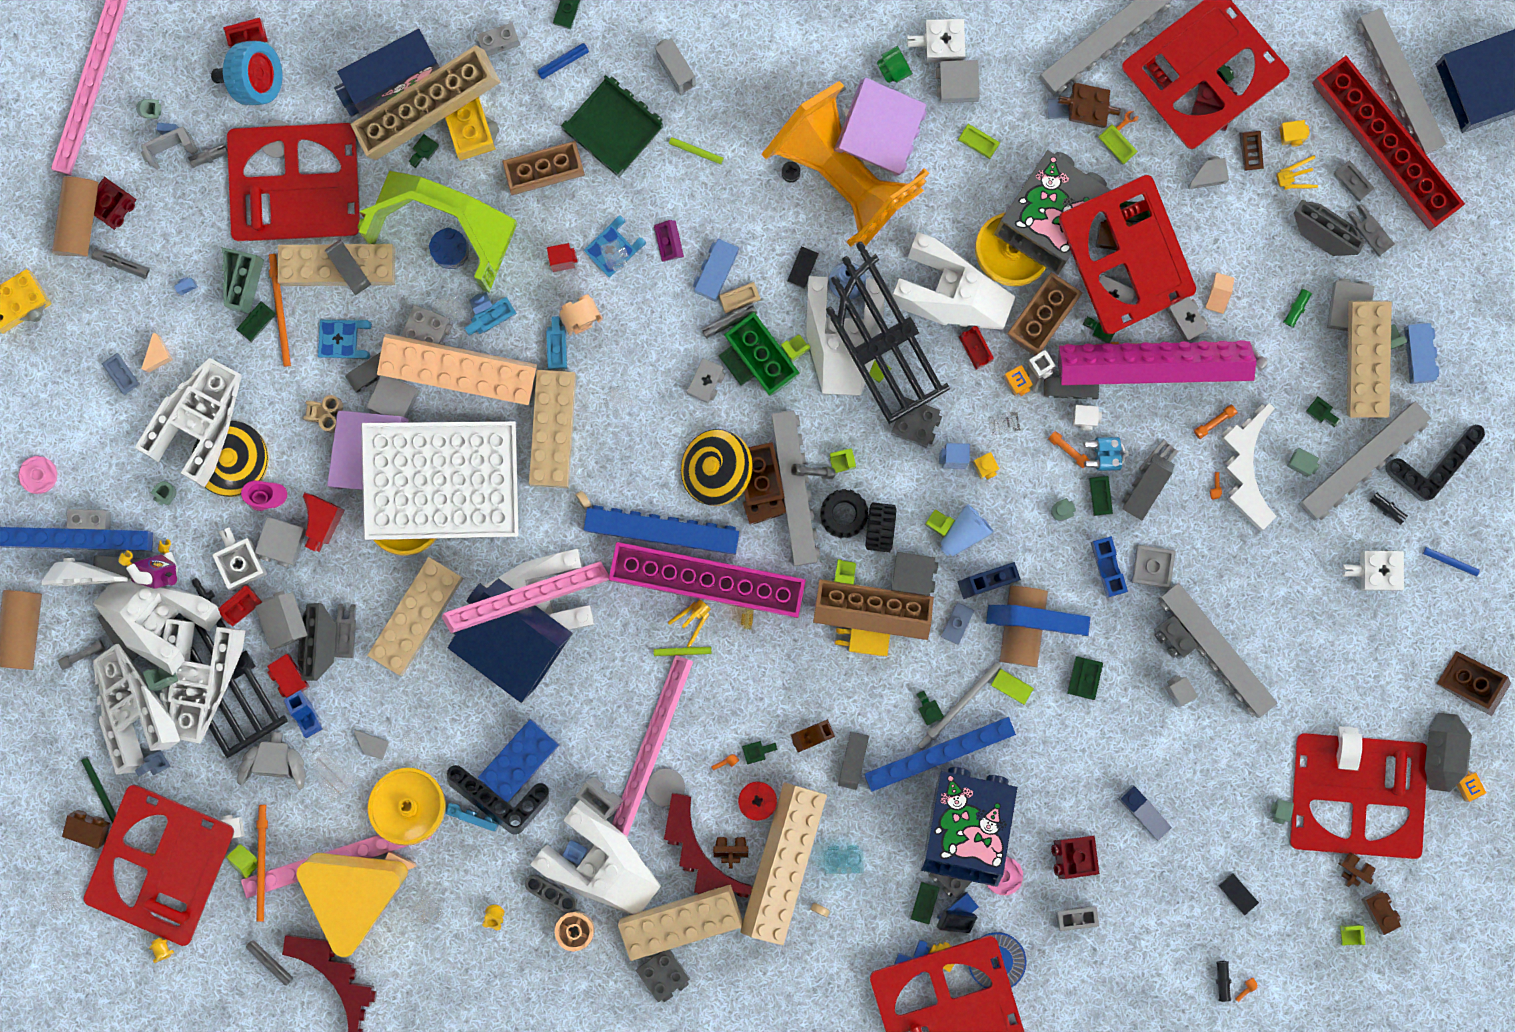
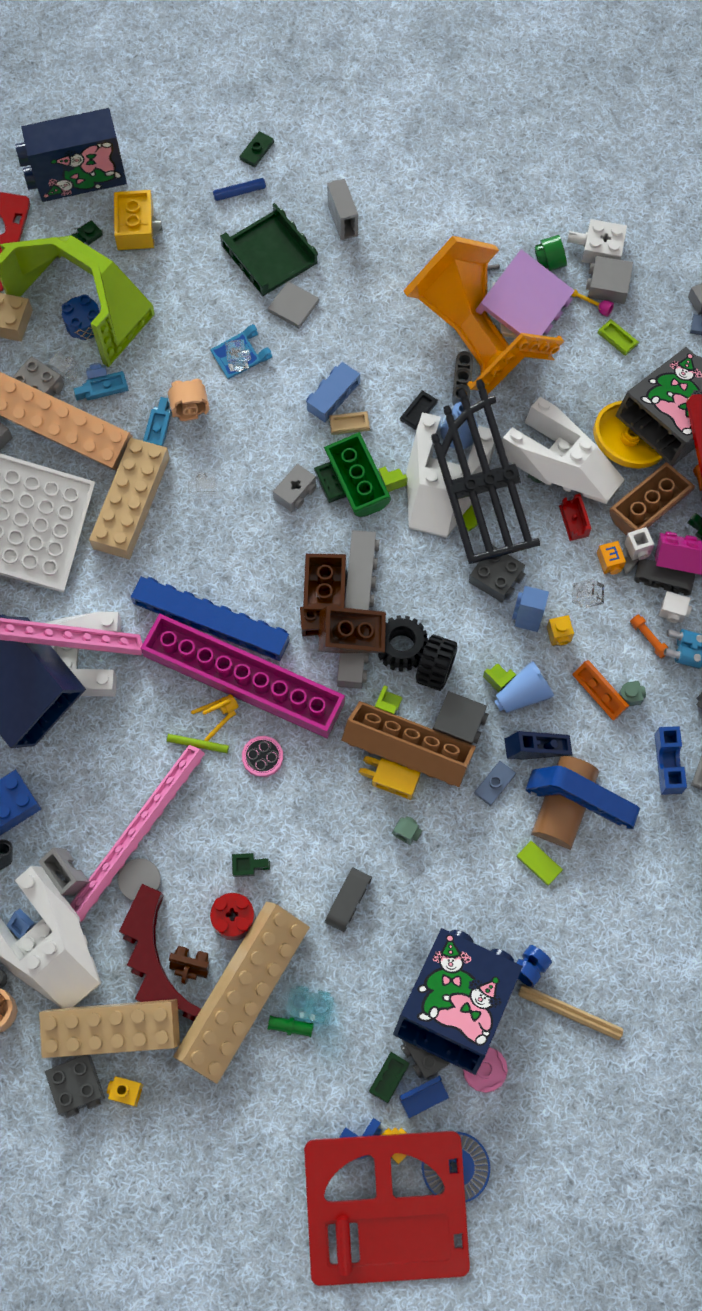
camera: 10 degrees right, 15 degrees down
tan brick [351,45,501,160] -> none
light grey brick [477,22,521,56] -> none
medium nougat brick [502,141,585,196] -> none
red brick [547,243,578,272] -> none
tan tile [575,491,591,510] -> none
magenta slope [654,220,684,262] -> none
lime bar [669,137,724,165] -> none
dish [680,429,752,506] -> none
flat silver pin [701,303,757,339] -> none
orange hand [711,754,739,771] -> none
clear yellow plate [741,609,754,630] -> none
black wheel [782,161,800,183] -> none
flat silver bar [791,464,835,479] -> none
reddish brown brick [791,719,835,753] -> none
tan tile [810,903,830,918] -> none
lime panel [829,448,856,473] -> none
blue brick [864,717,1016,792] -> none
light grey bar [917,662,1002,750] -> none
dark green plate [917,691,944,726] -> none
black tile [936,910,978,933] -> none
dark red plate [1051,835,1100,879] -> none
light grey brick [1055,906,1099,931] -> none
dark green plate [1067,656,1103,700] -> none
dark green plate [1089,476,1113,516] -> none
slope [1117,785,1172,841] -> none
none -> yellow brick [106,1076,143,1107]
none -> tile [242,736,283,777]
none -> green pin [267,1015,314,1038]
none -> light grey tile [268,281,319,328]
none -> reddish brown slope [318,606,386,653]
none -> sand green plate [392,816,422,845]
none -> dark grey beam [452,351,473,405]
none -> blue wheel [516,945,552,987]
none -> tan axle [518,985,624,1040]
none -> dark pink hinge [571,289,614,317]
none -> orange plate [572,660,629,720]

